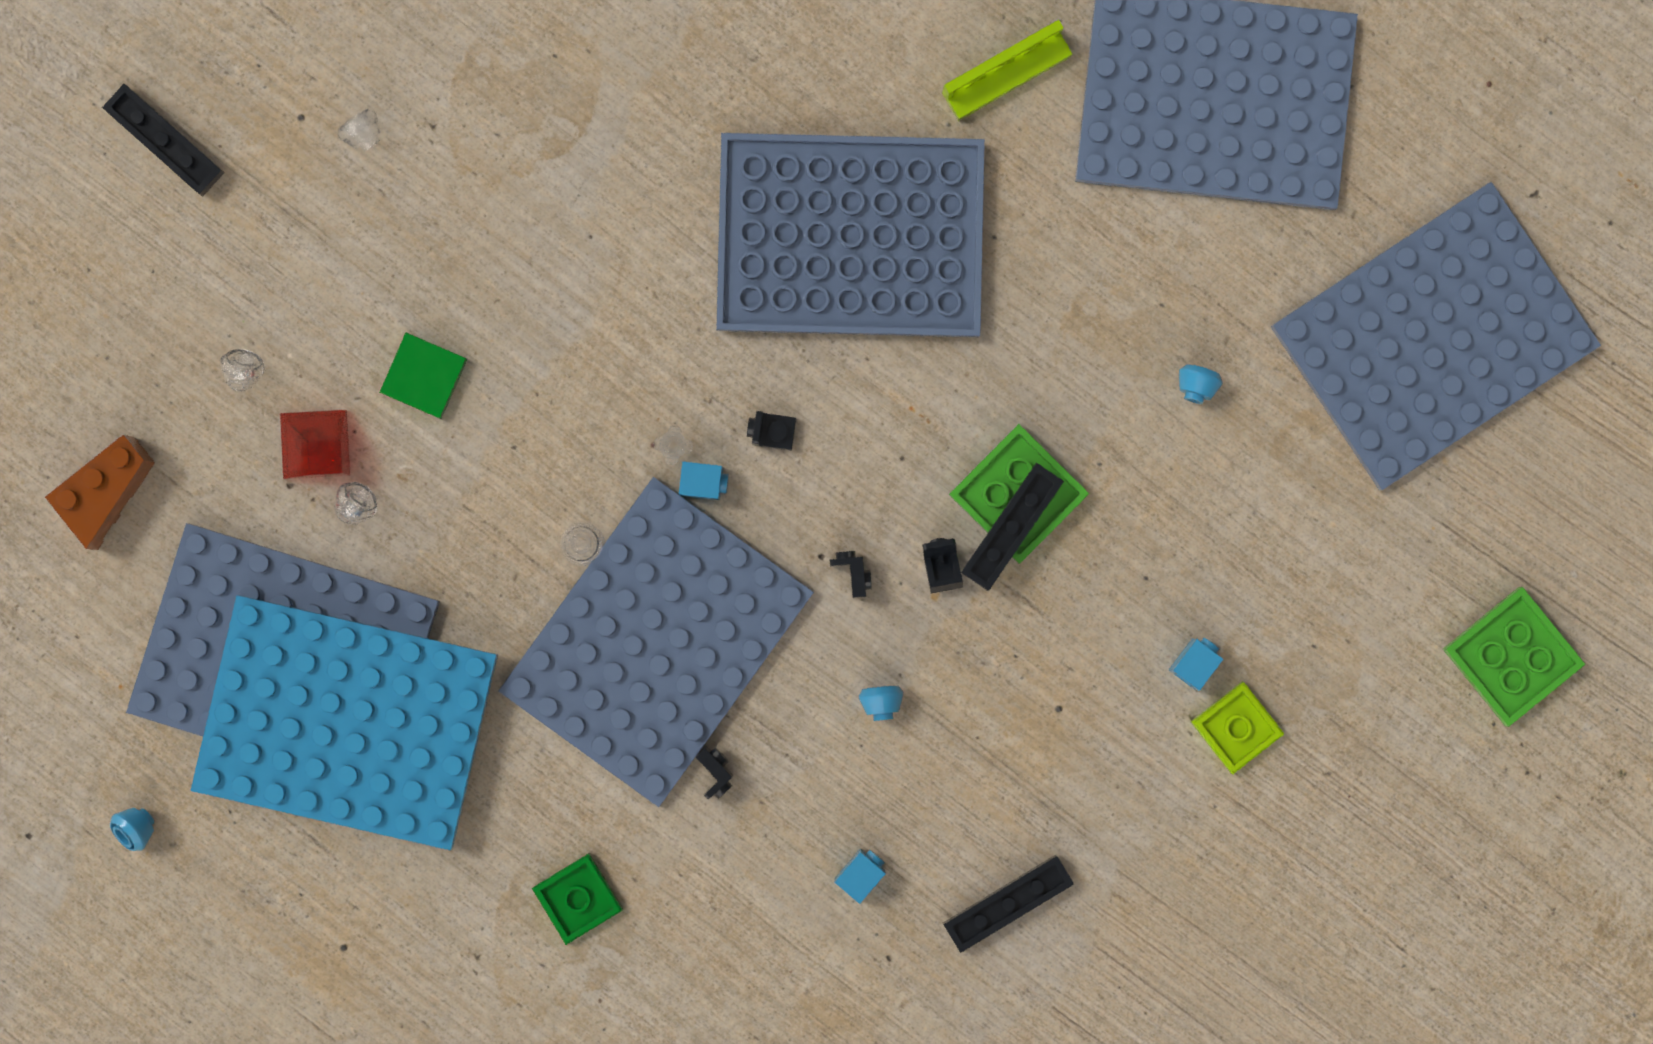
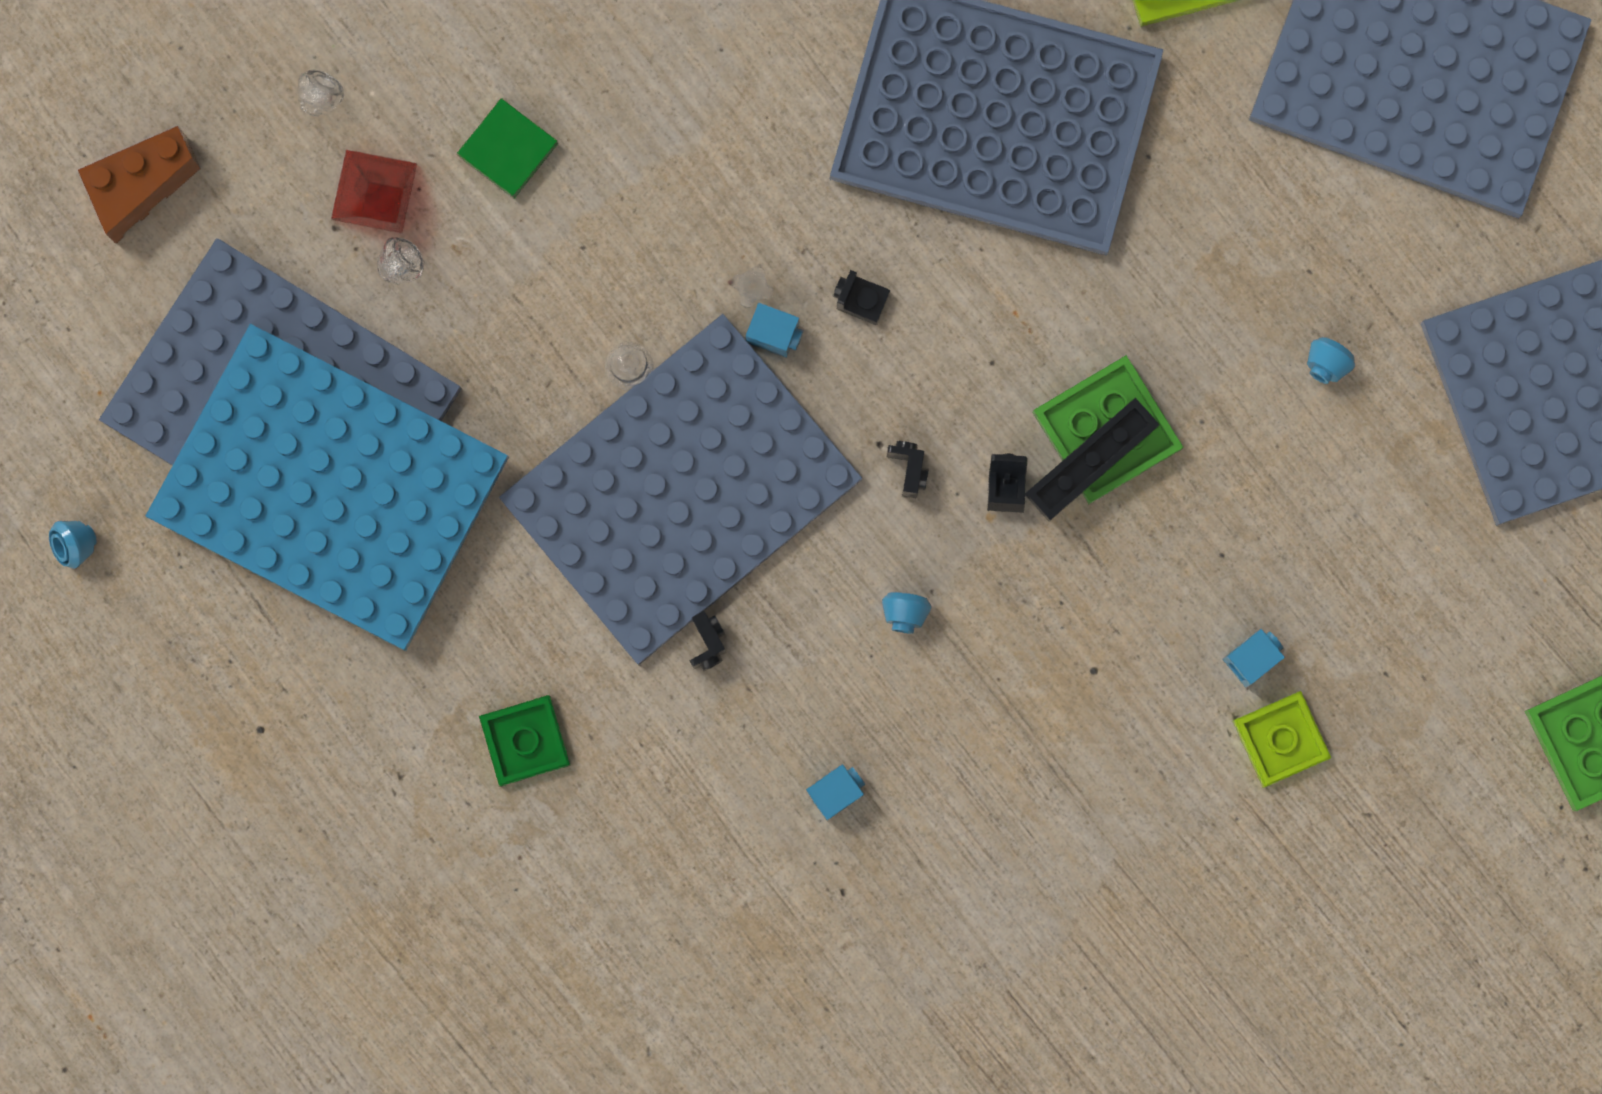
camera: 15 degrees right, 5 degrees down
black plate [943,855,1074,953] -> none

